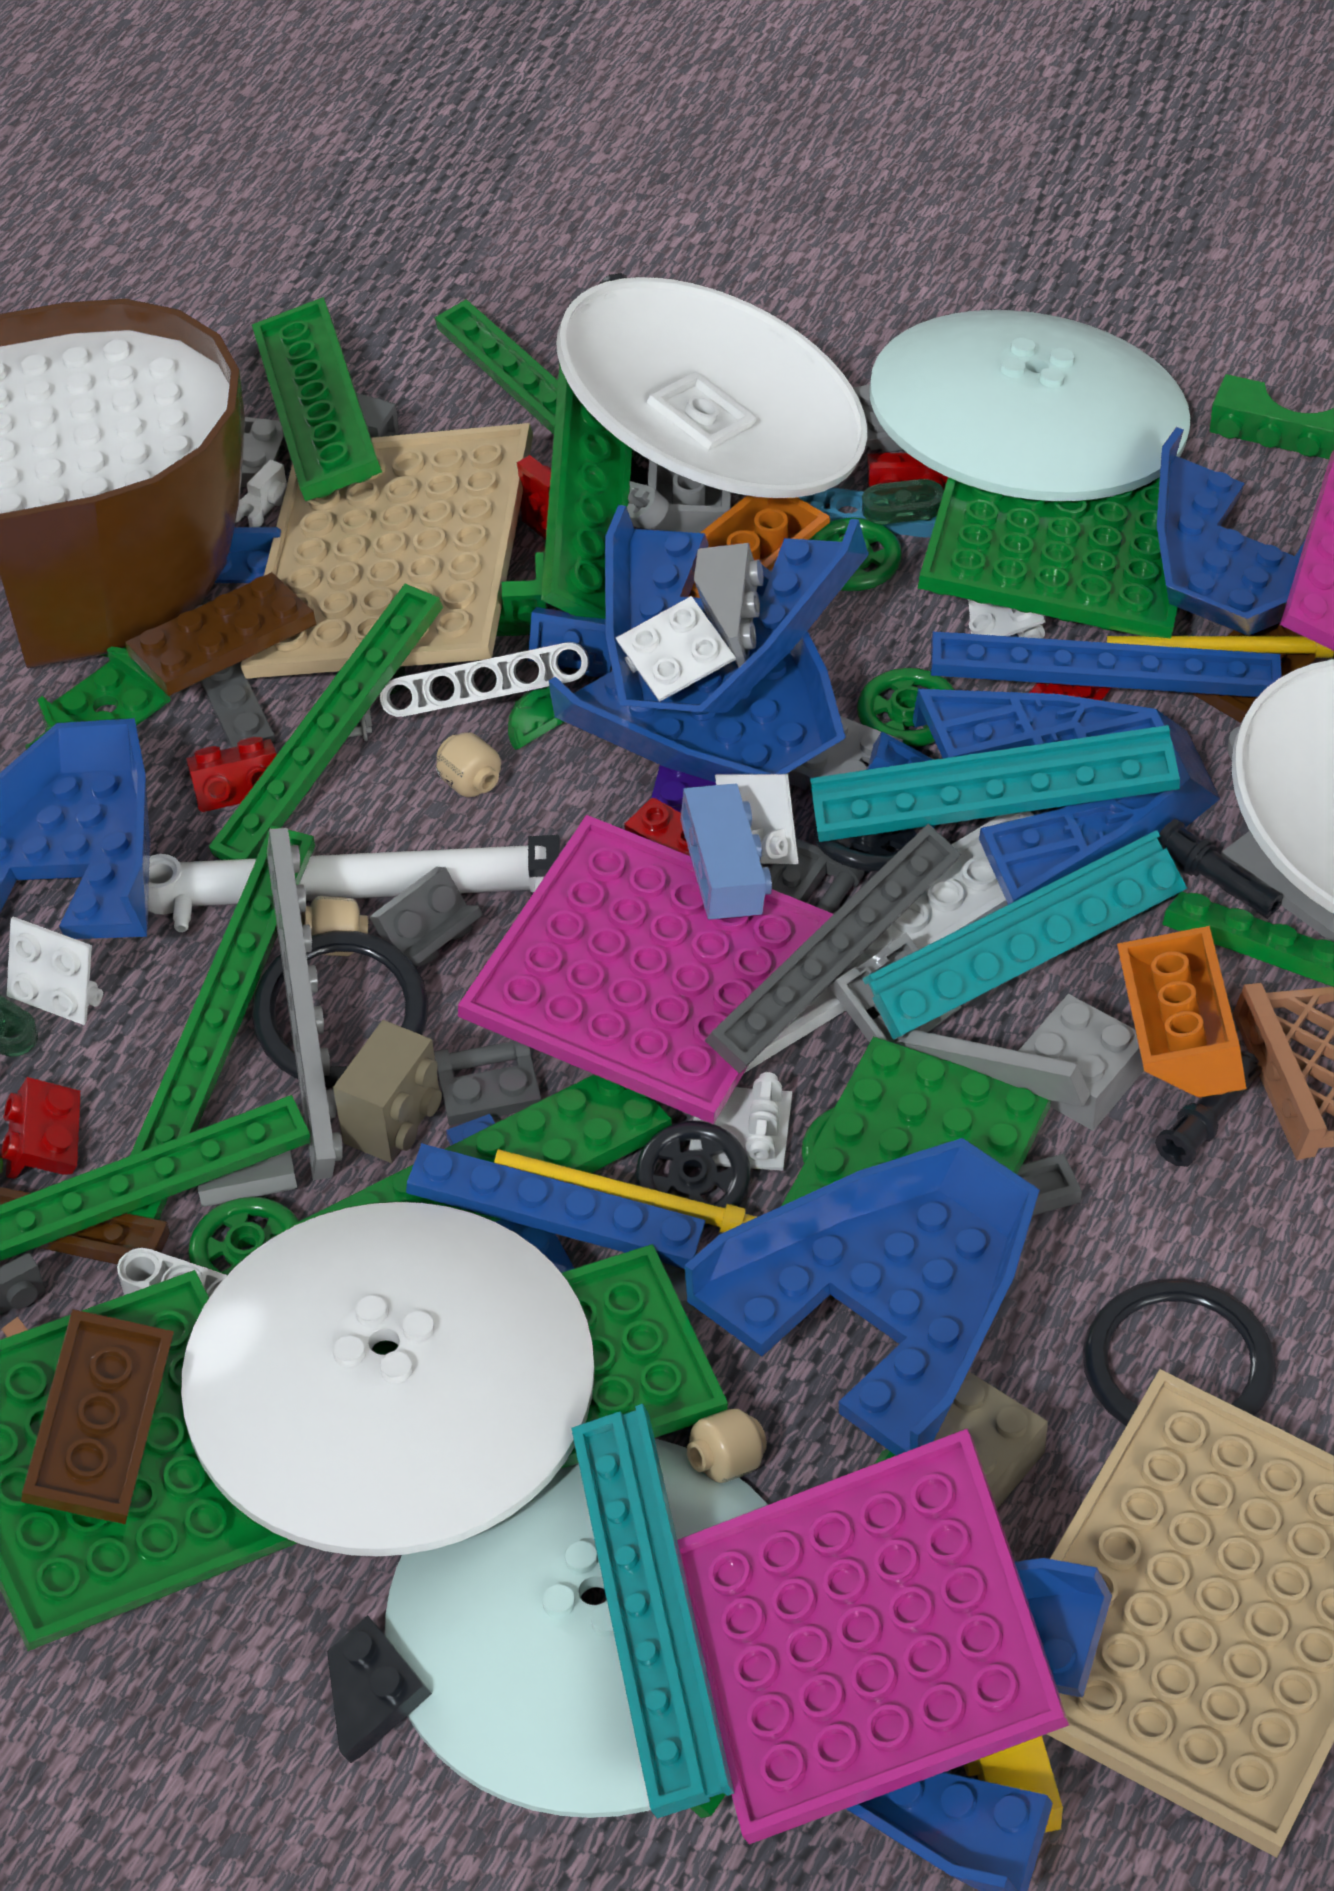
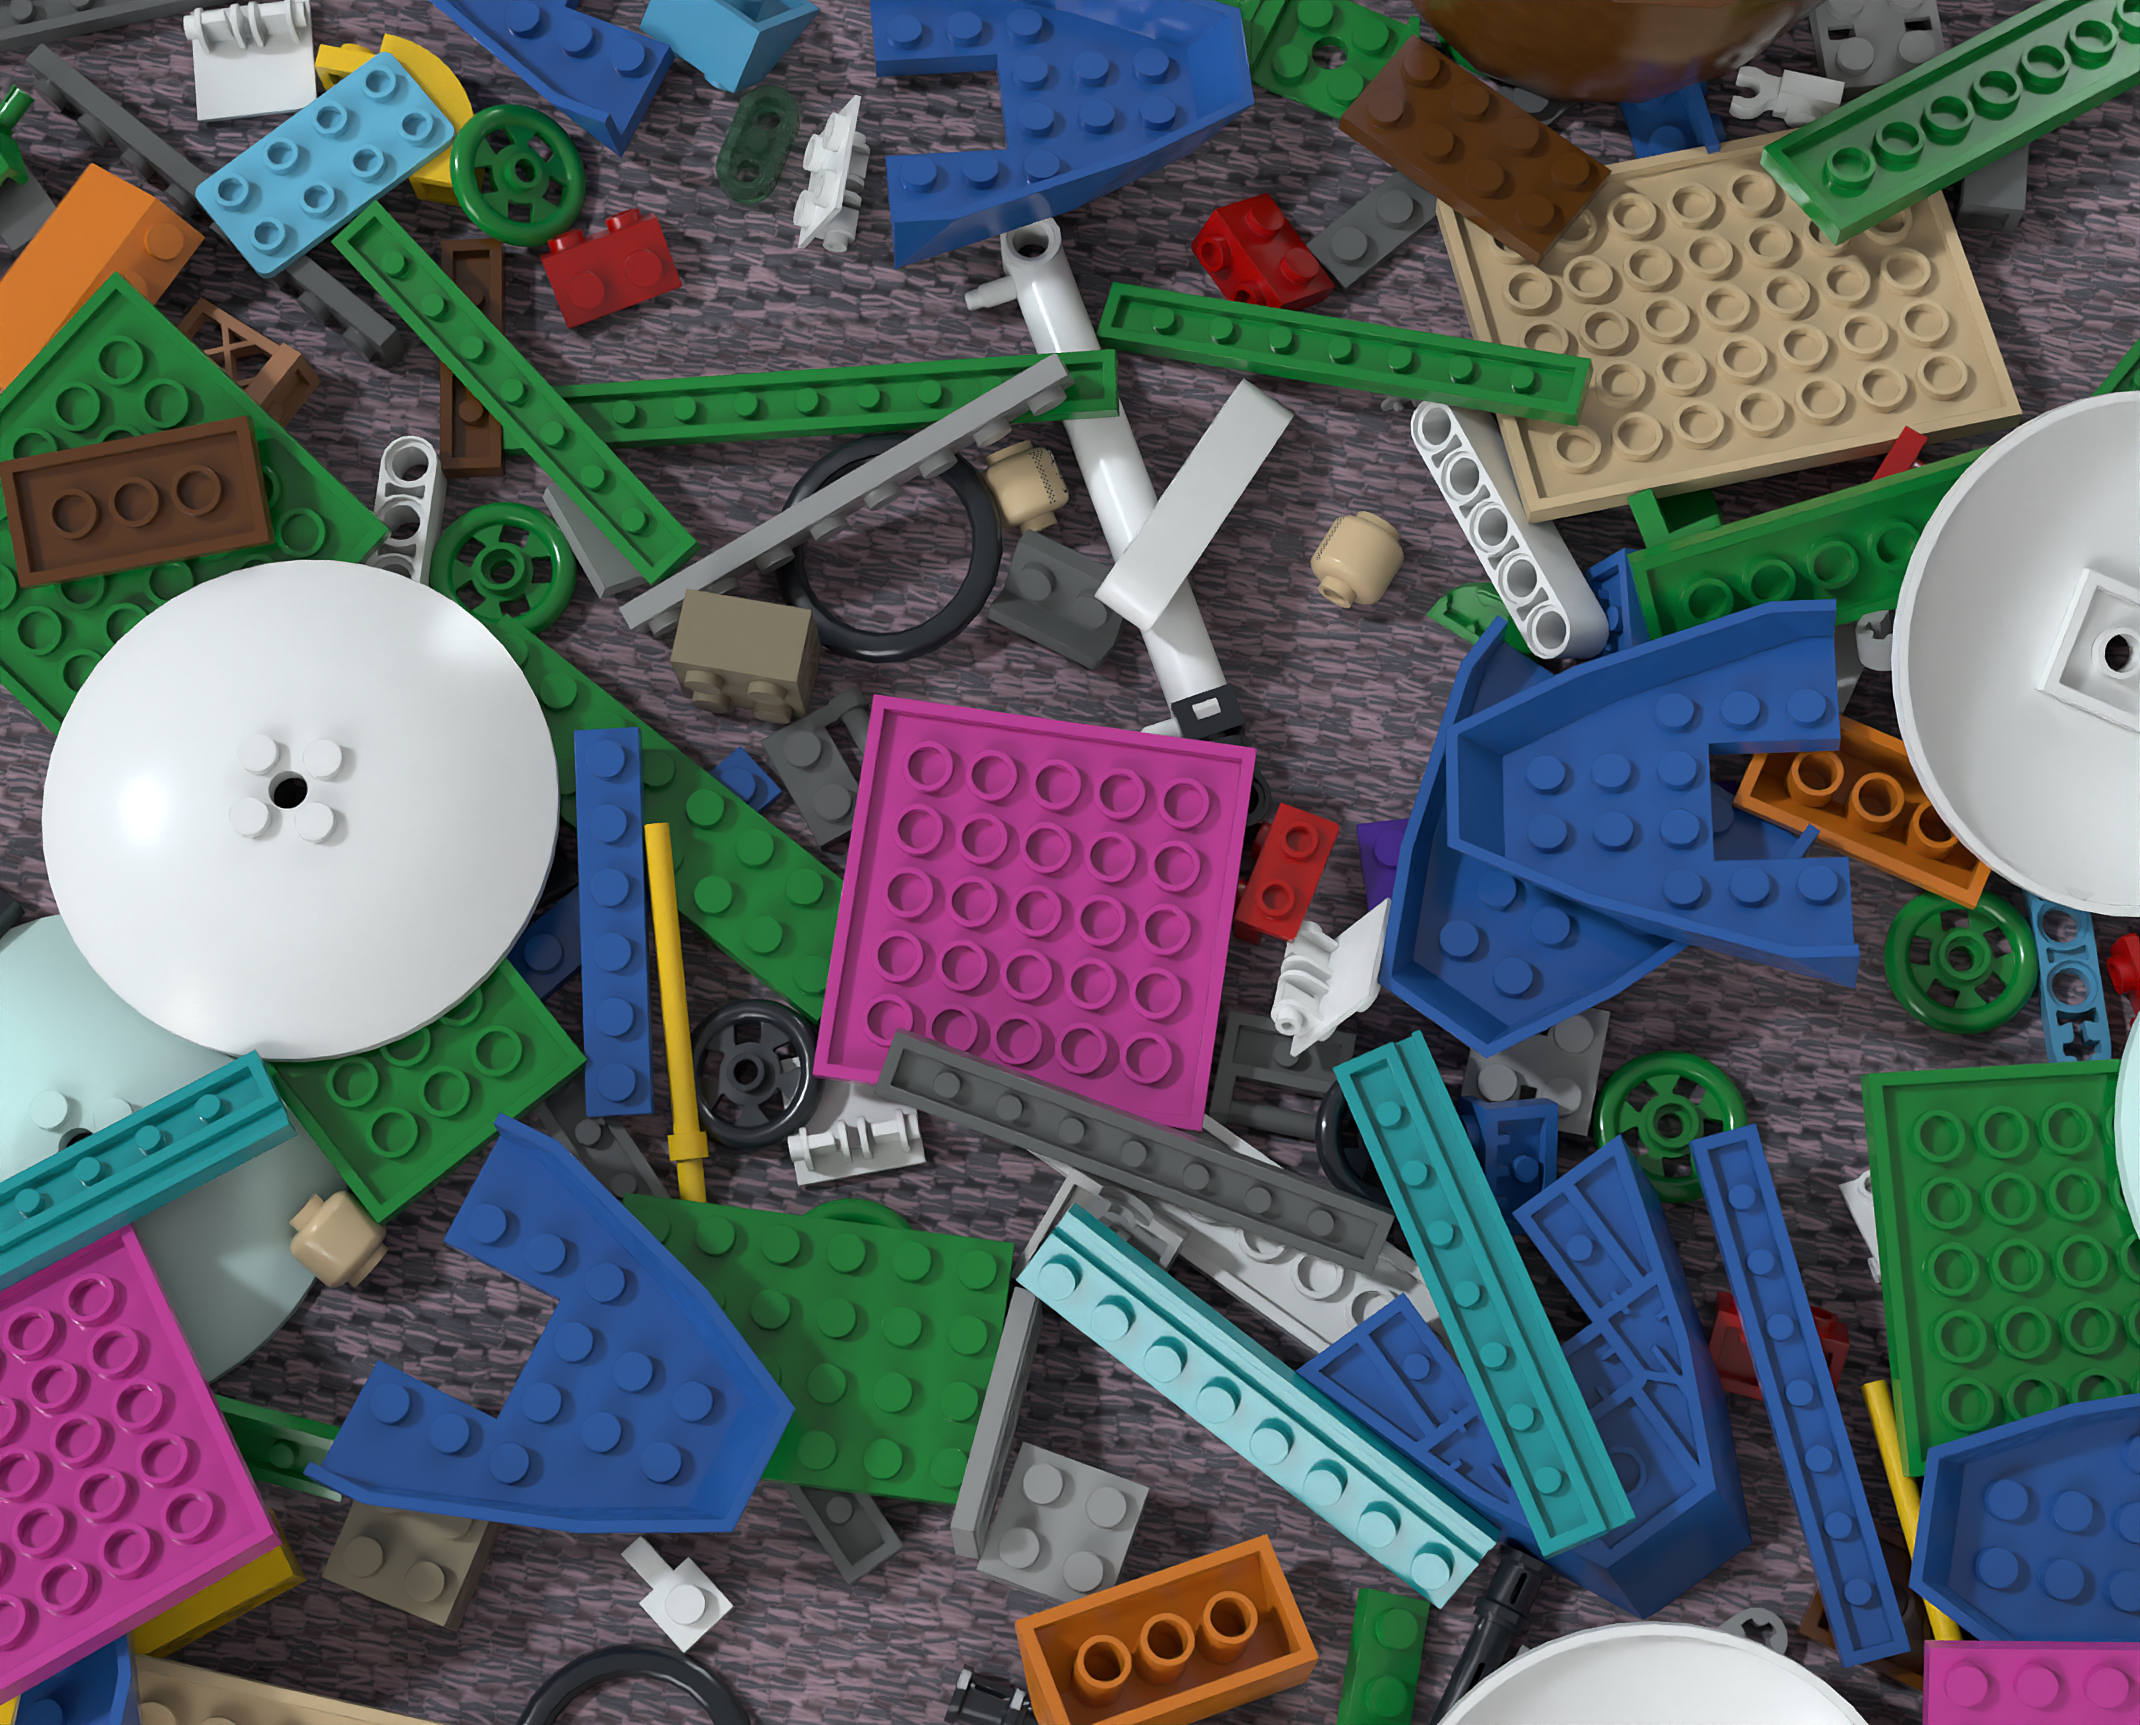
camera: 75 degrees right, 25 degrees up
white hinge [616,596,736,702] -> none
medium blue brick [680,783,772,920] -> none
light grey slope [694,543,763,667] -> none
clear green plate [862,479,944,525] -> none
none -> white plate [621,1536,735,1653]
none -> white beam [1094,378,1294,633]

